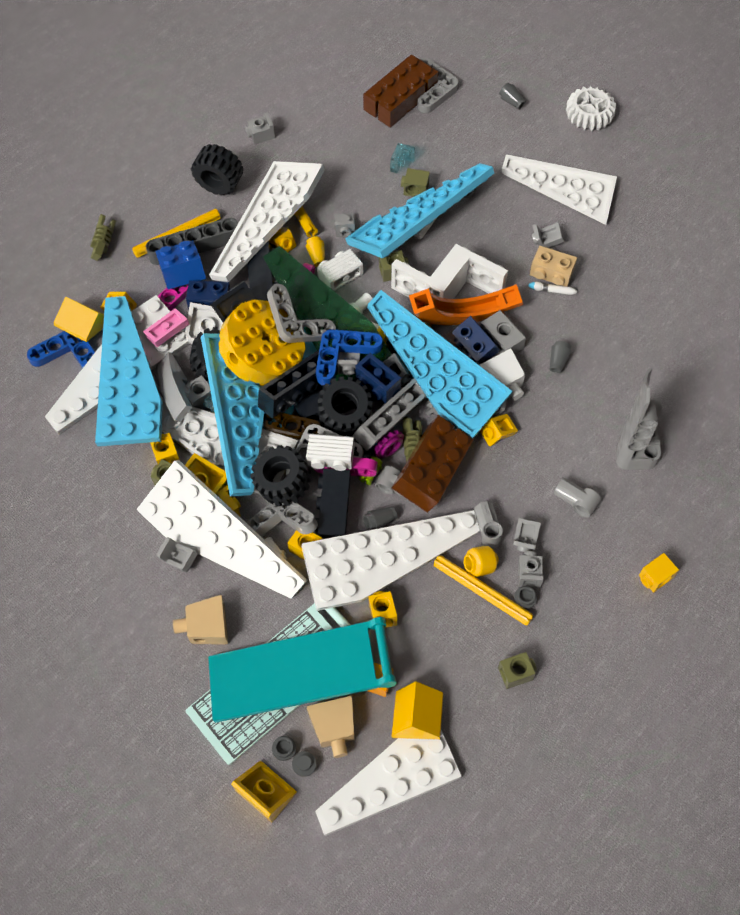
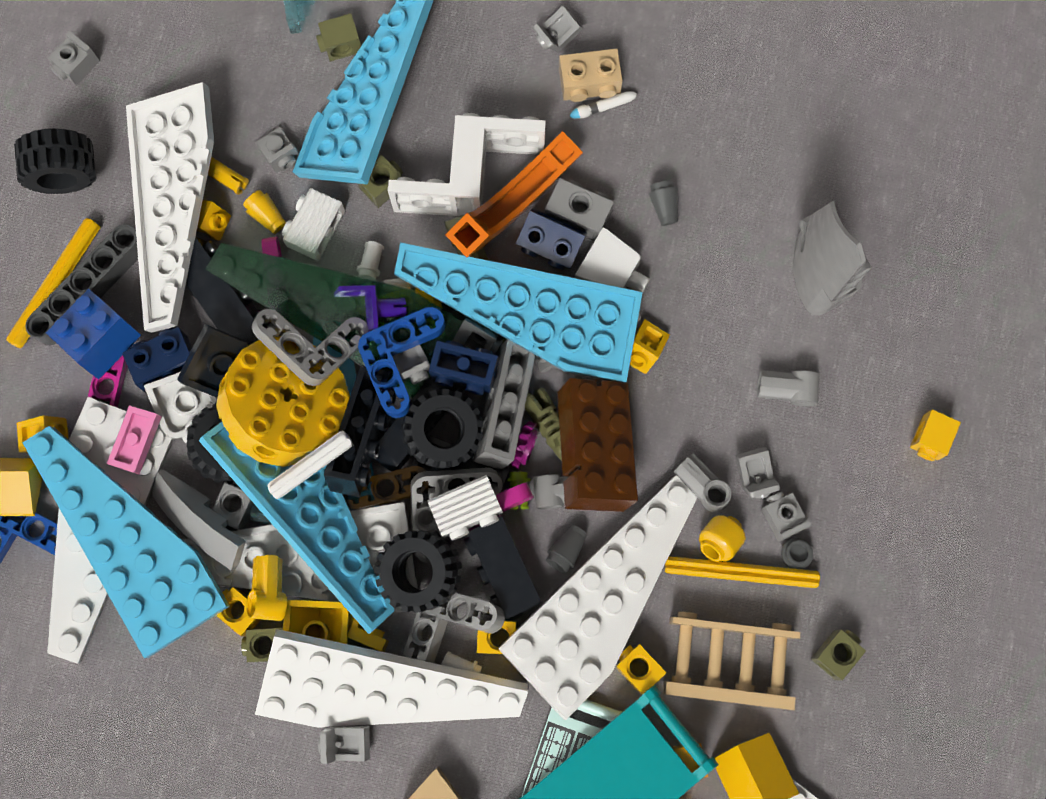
camera: 30 degrees left, 15 degrees up
none -> yellow piece [246,555,287,621]
none -> white axle [267,431,353,499]
none -> dark purple bracket [334,285,406,332]
none -> tan fence [662,612,801,710]

